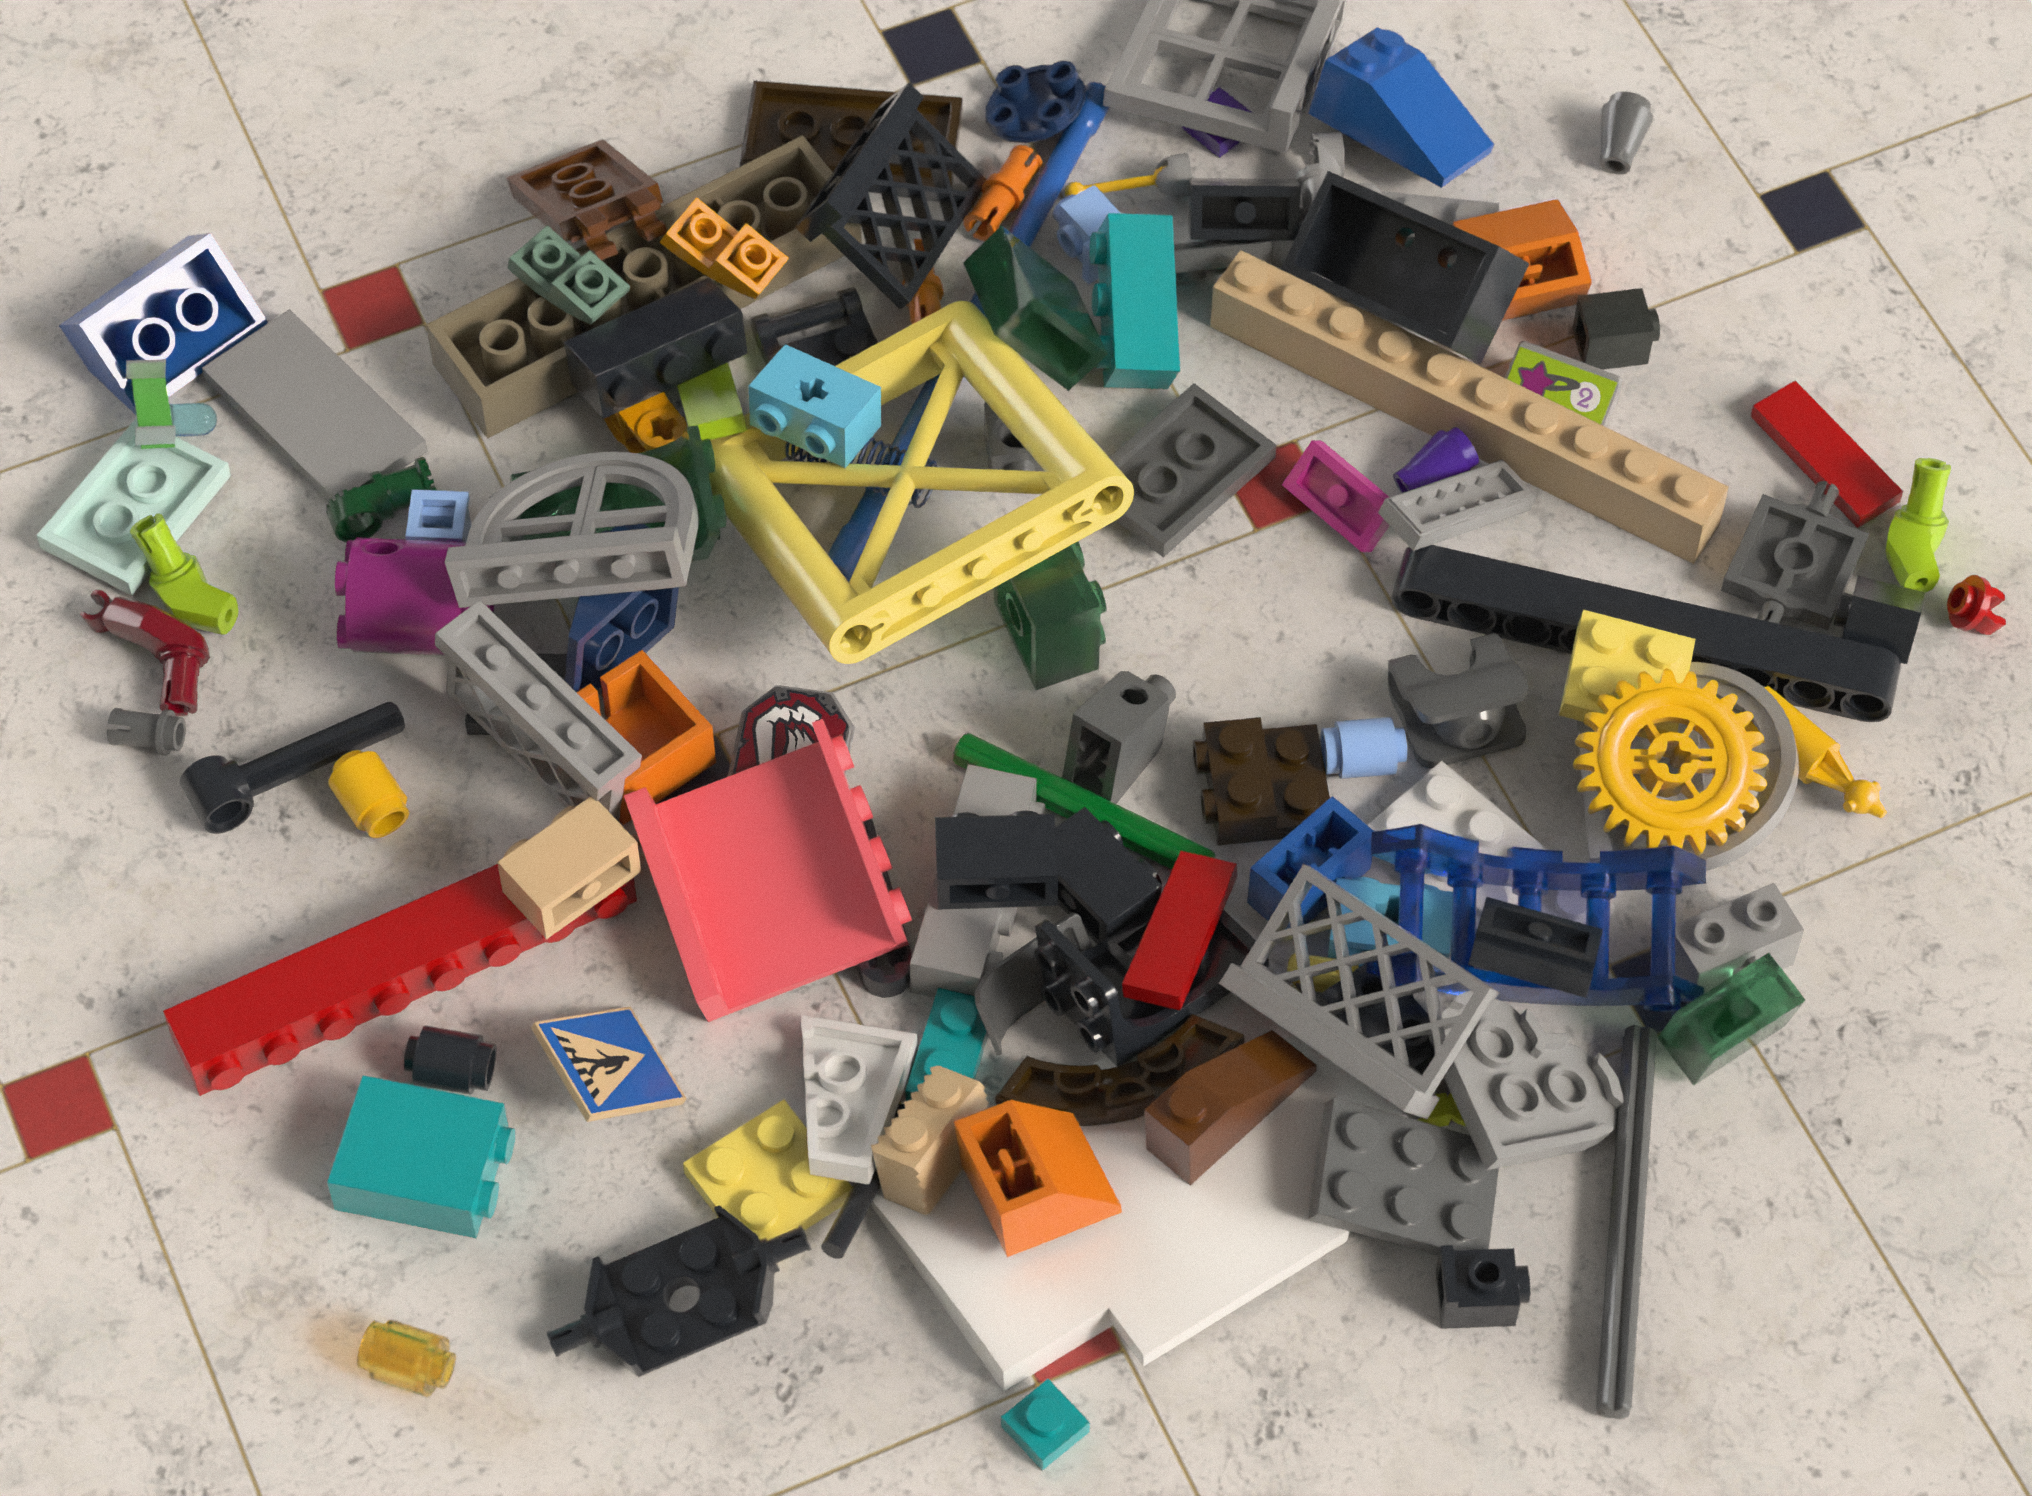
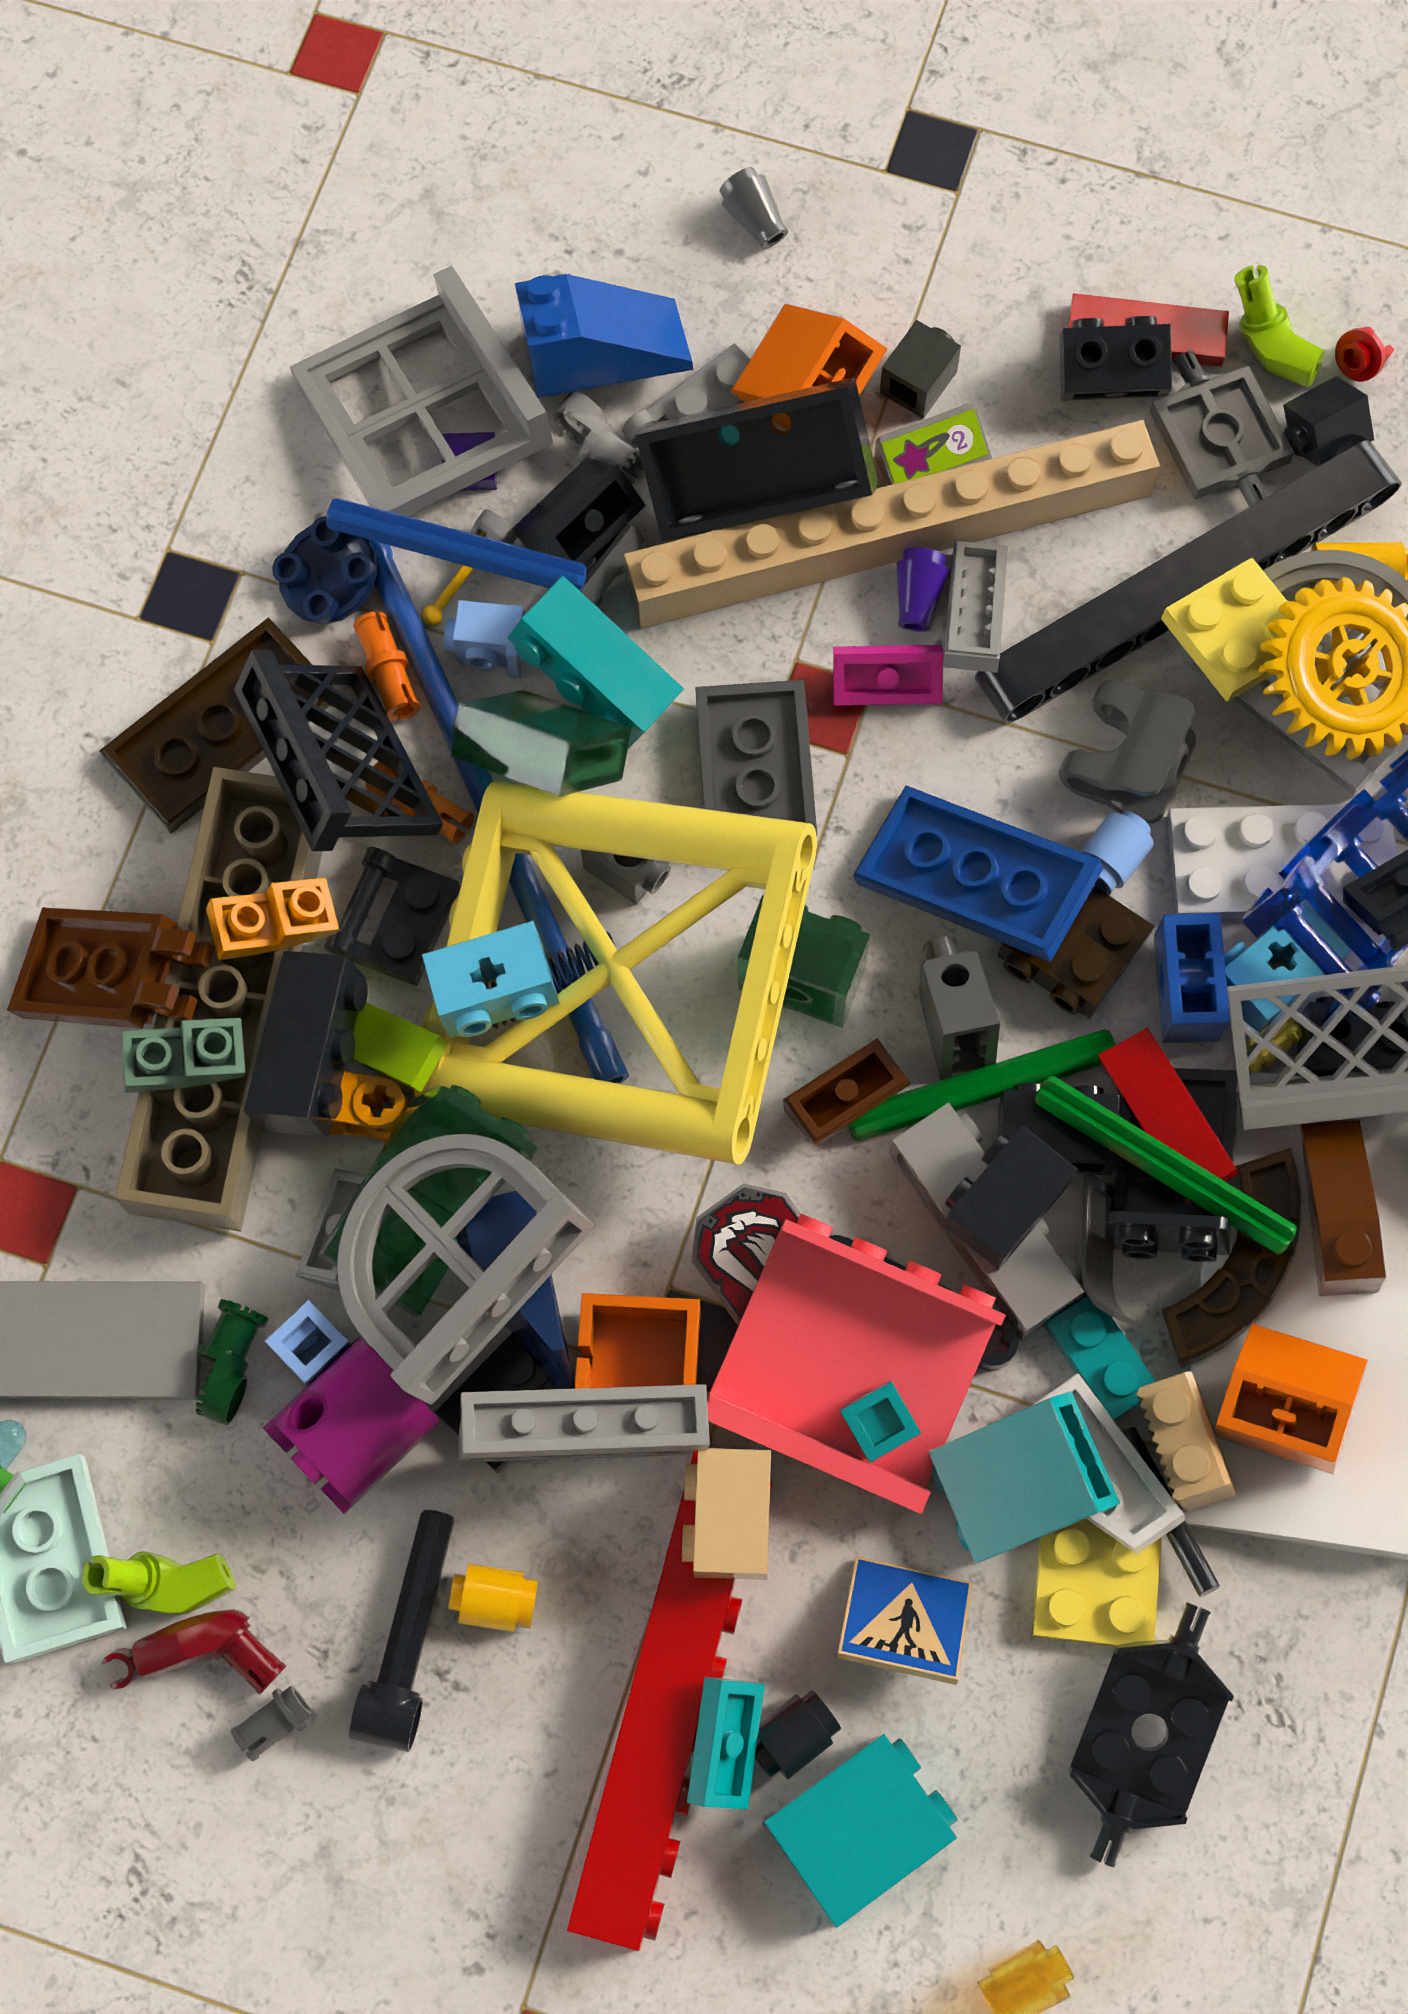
camera: 45 degrees left, 15 degrees up
none -> blue axle [326,498,587,592]
none -> teal plate [687,1677,765,1809]
none -> reddish brown slope [783,1038,910,1147]
none -> teal plate [839,1380,921,1463]
none -> blue tile [853,785,1103,962]
none -> teal brick [928,1391,1120,1564]
none -> green axle [1035,1076,1297,1254]
none -> black brick [1060,316,1172,401]

